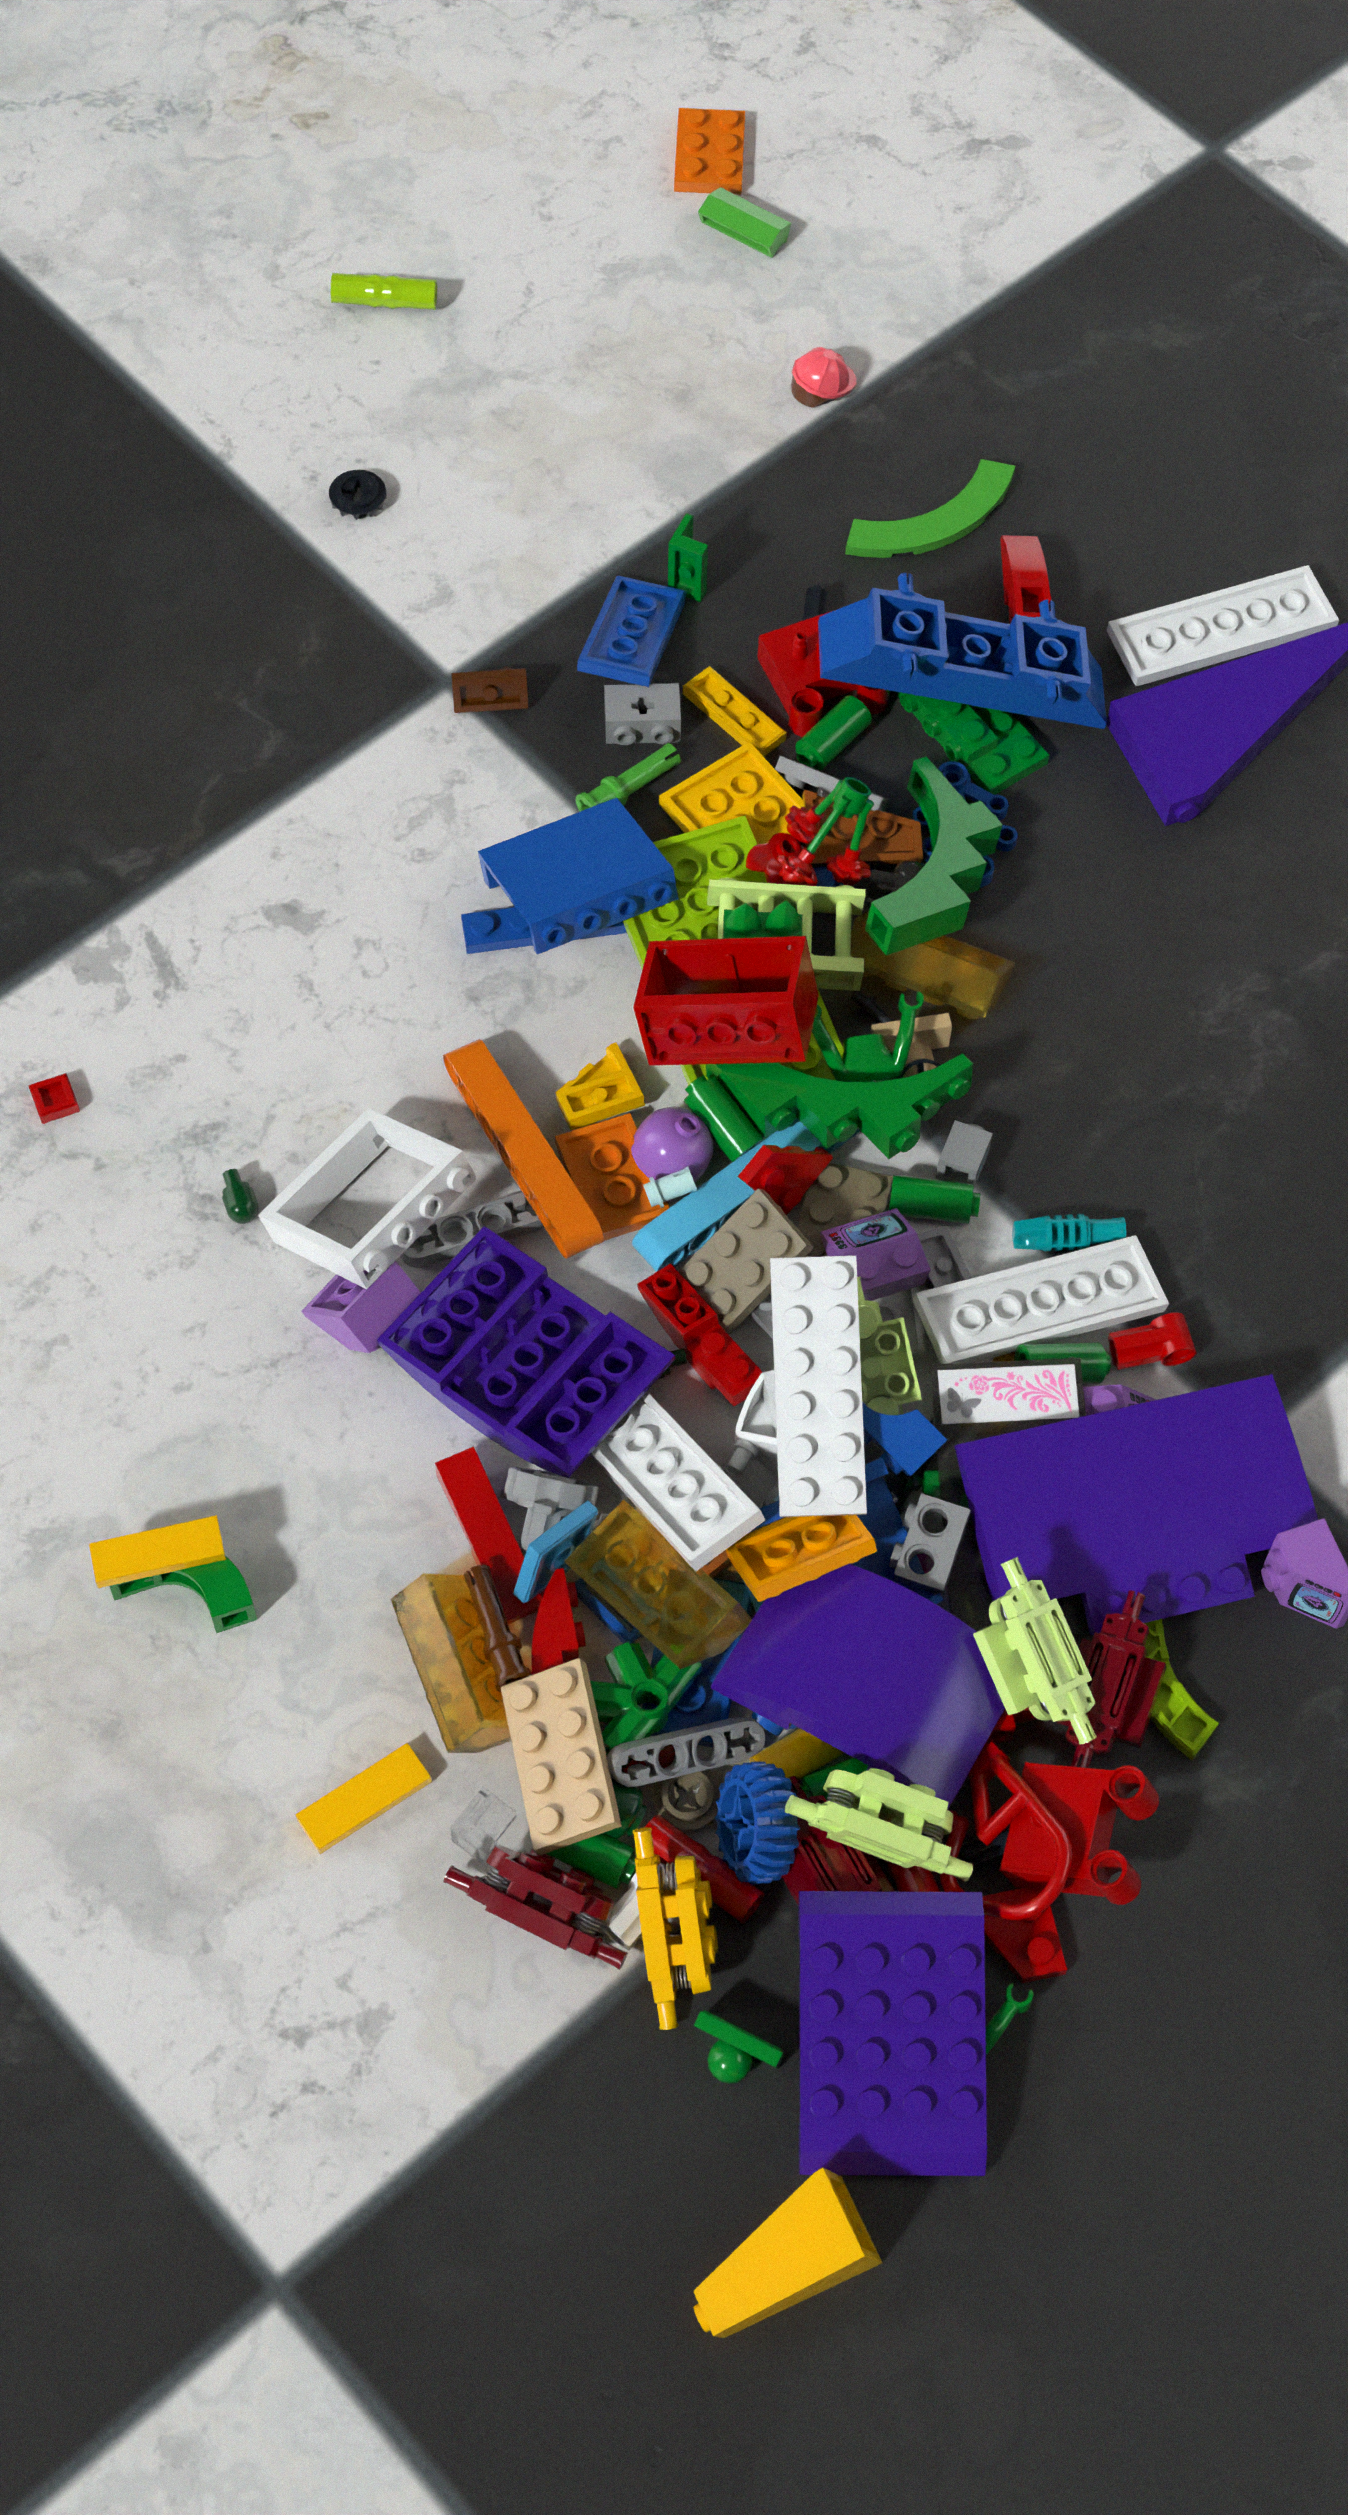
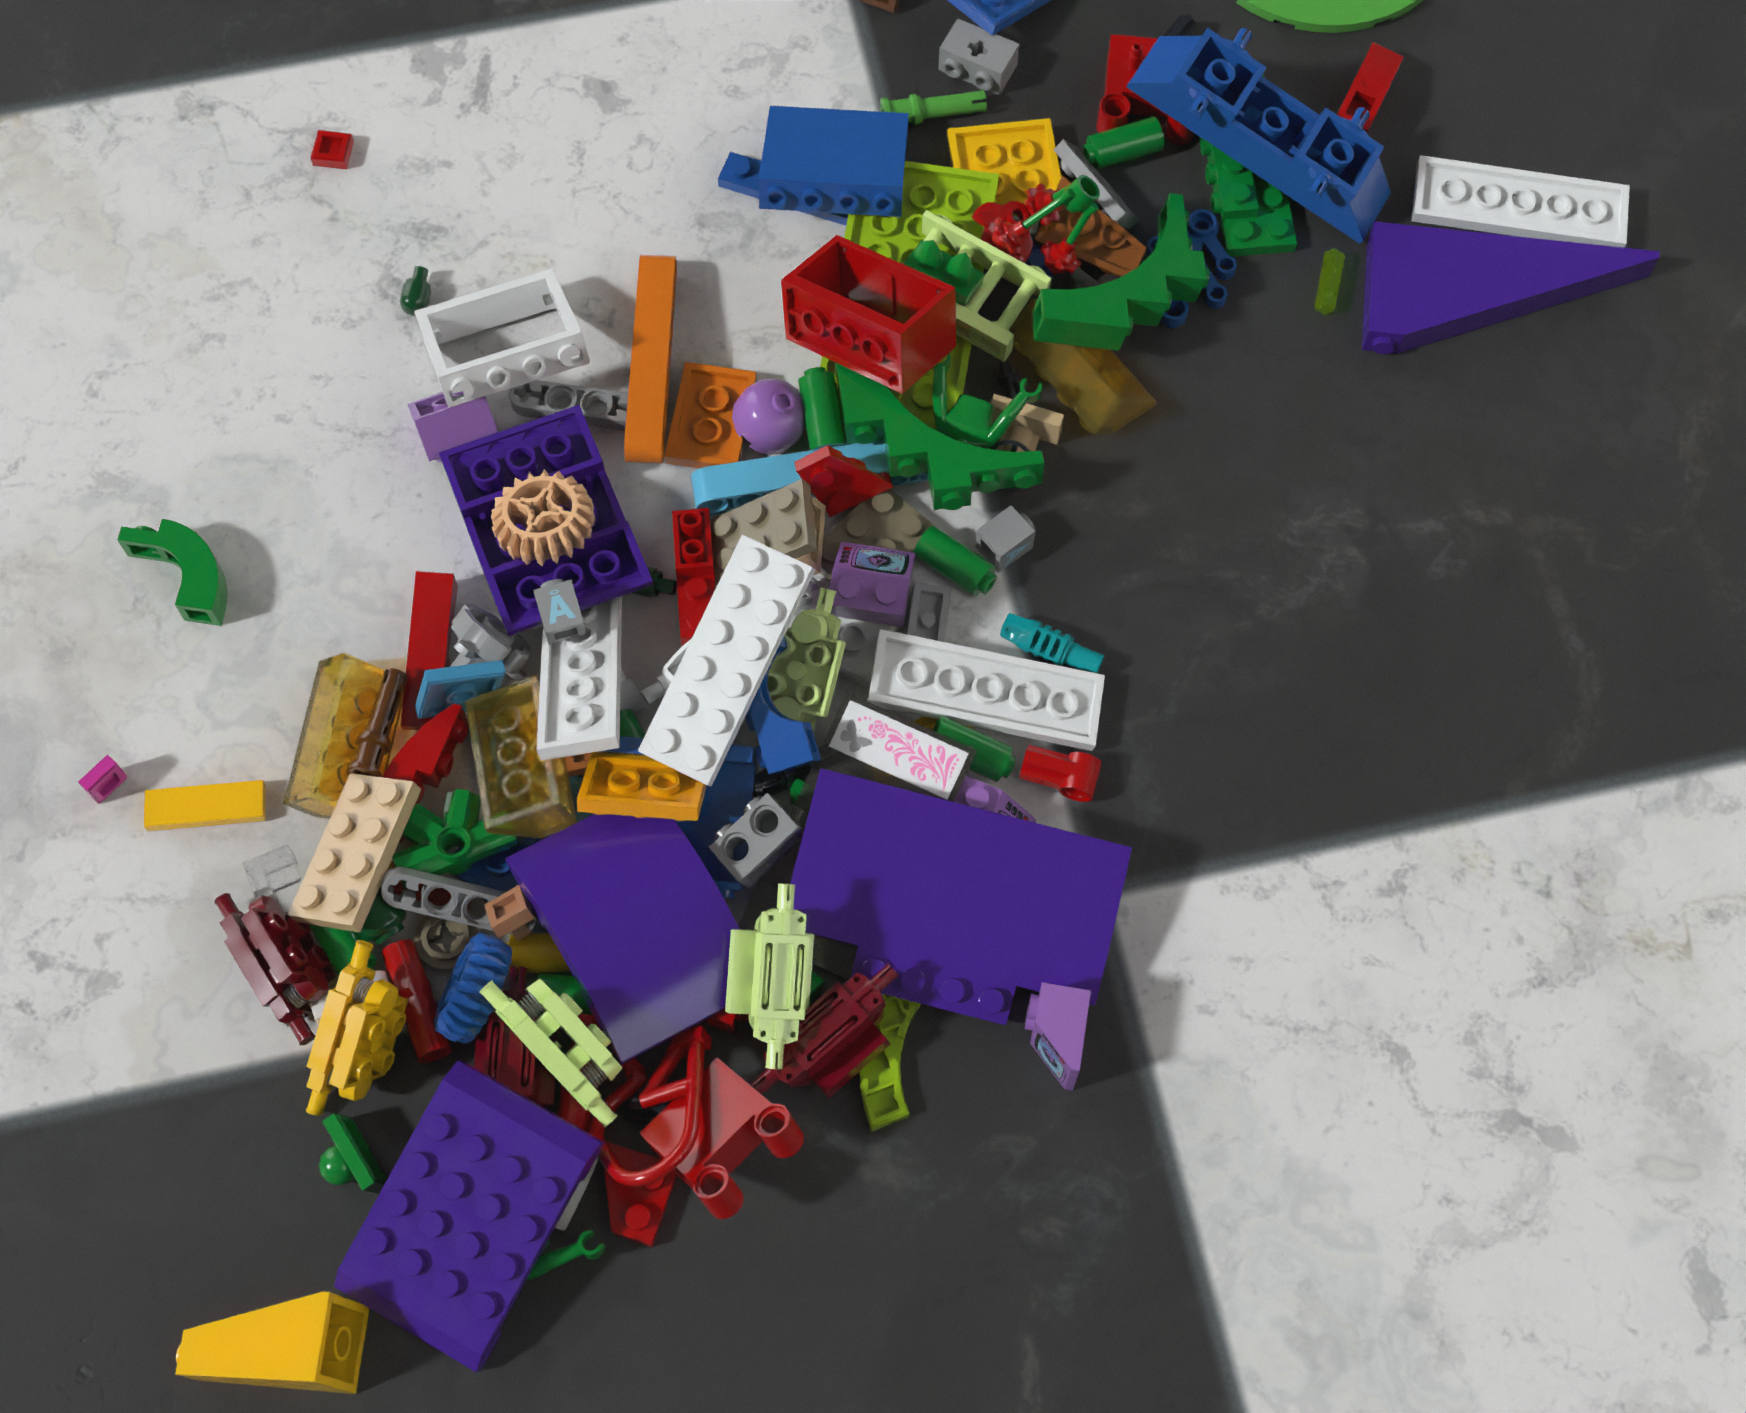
camera: 30 degrees right, 5 degrees up
yellow tile [89,1515,226,1588] -> none
yellow wing [555,1042,645,1130] -> none
light aqua pin [643,1166,697,1208] -> none
yellow tile [683,666,787,757] -> none
none -> dark pink tile [78,755,127,804]
none -> nougat tile [484,885,535,941]
none -> light nougat gear [491,469,595,566]
none -> light grey brick [533,579,586,644]
none -> clear neon green axle [1314,248,1345,315]

